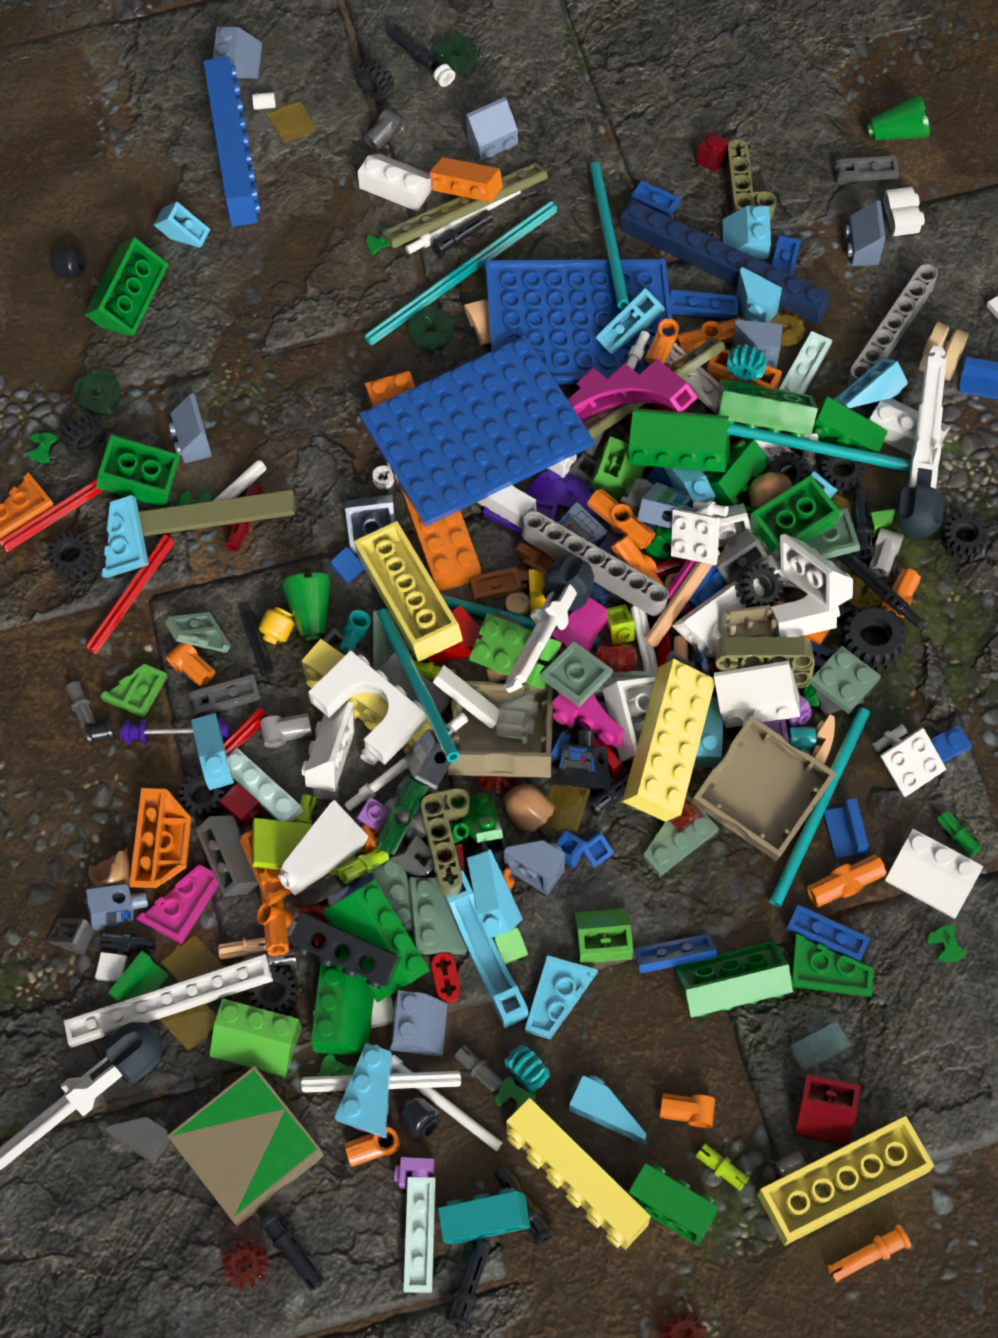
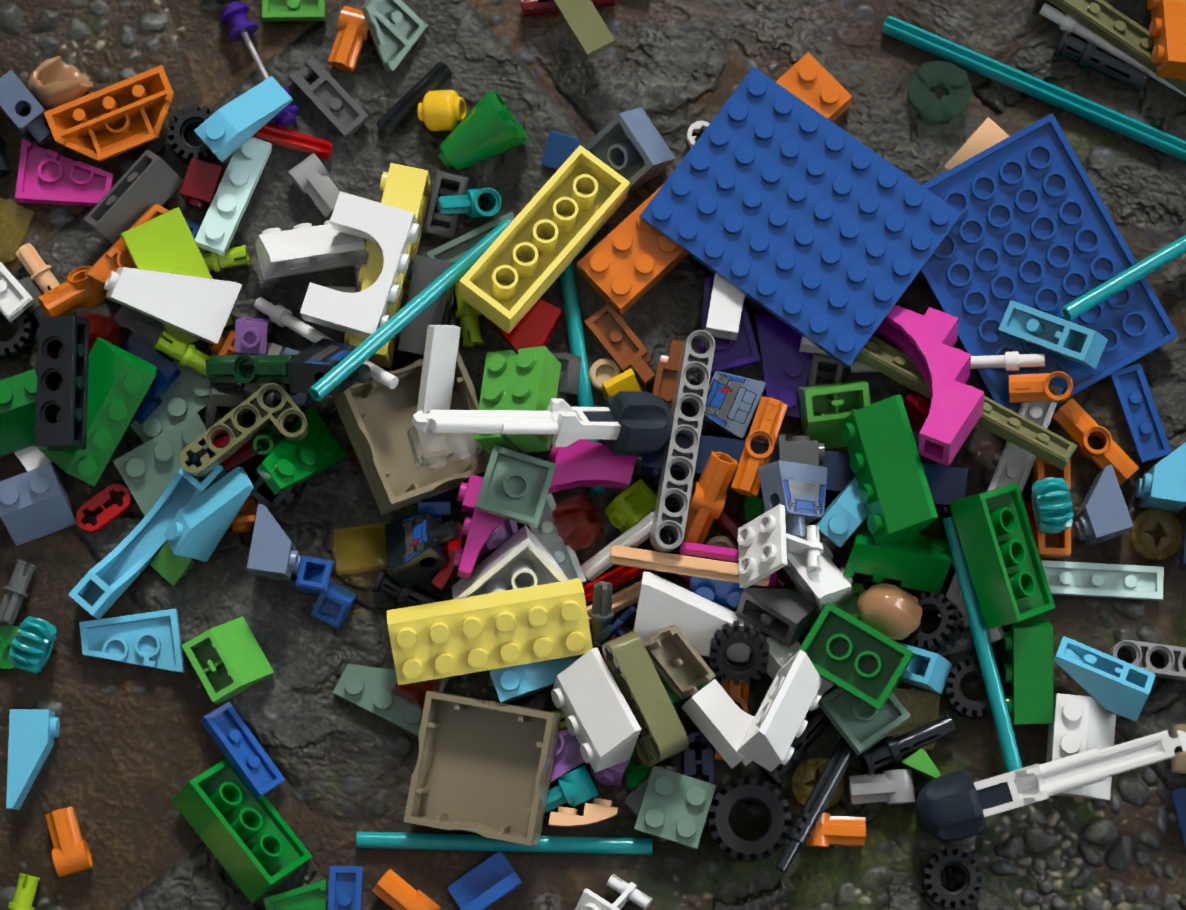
camera: 65 degrees right, 15 degrees up
medium nougat hair [503,784,555,832] -> none

